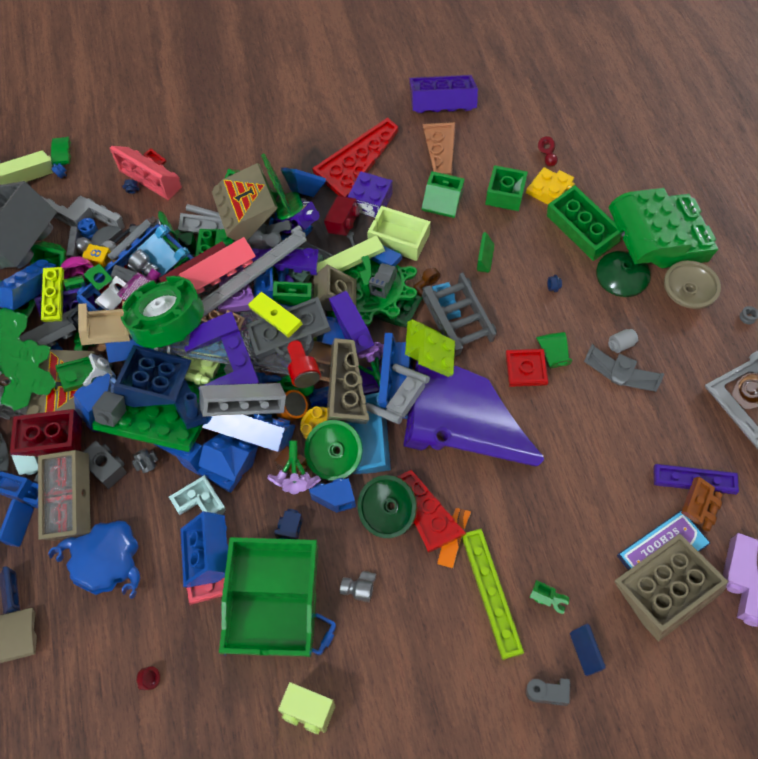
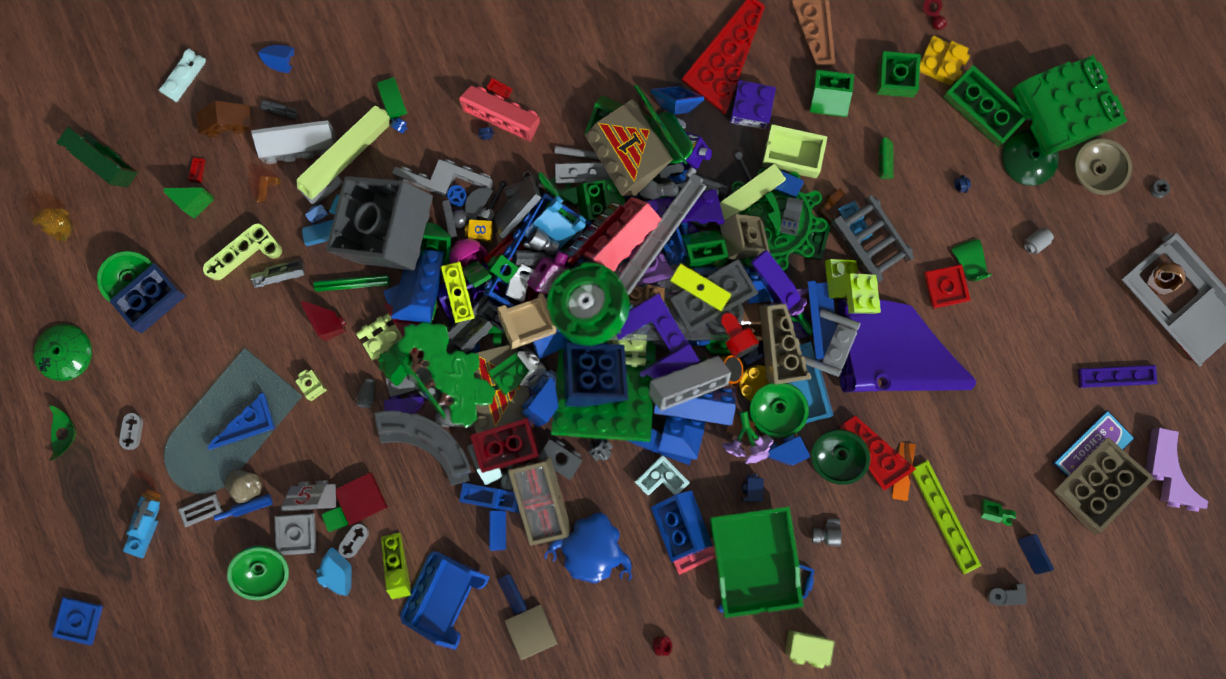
camera: 15 degrees left, 20 degrees up
dark grey brick [92,391,126,427] -> none
dark blue piece [174,379,206,429] -> none
dark red brick [324,196,360,236] -> none
dark grey plate [584,344,664,392] -> none
dark orange plate [681,477,723,531] -> none

